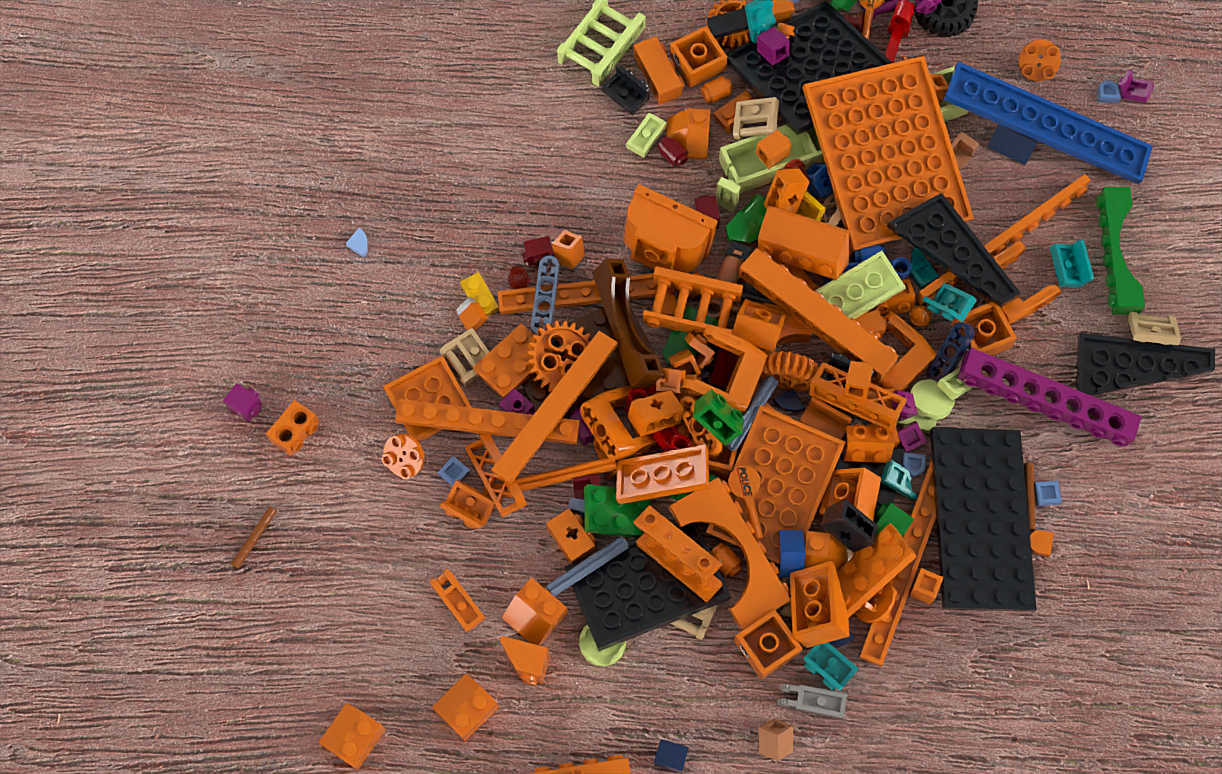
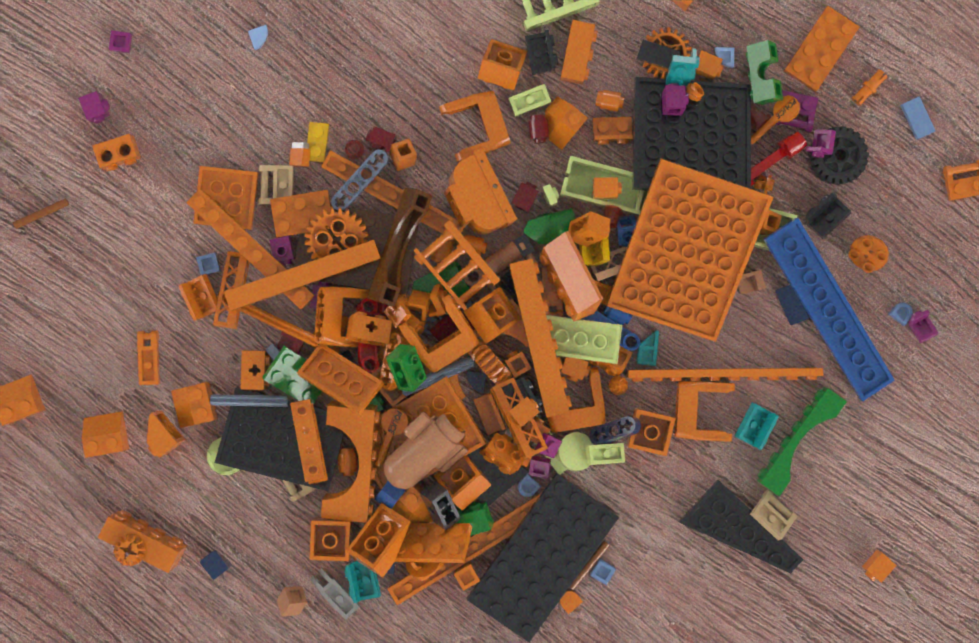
camera: 25 degrees right, 20 degrees up
orange plate [381,434,426,480] -> none
orange brick [669,26,728,88] -> none
tan plate [733,97,779,140] -> none
teal tile [880,460,917,500] -> none
black wing [887,193,1021,307] -> none
teal bracket [923,283,977,322] -> none
magenta brick [957,348,1142,447] -> none
none -> magenta plate [109,30,132,54]
none -> nougat piece [384,412,468,489]
none -> orange connector [439,90,511,162]
none -> orange slope [478,39,527,90]
none -> orange brick [505,350,532,378]
none -> black bracket [805,192,851,239]

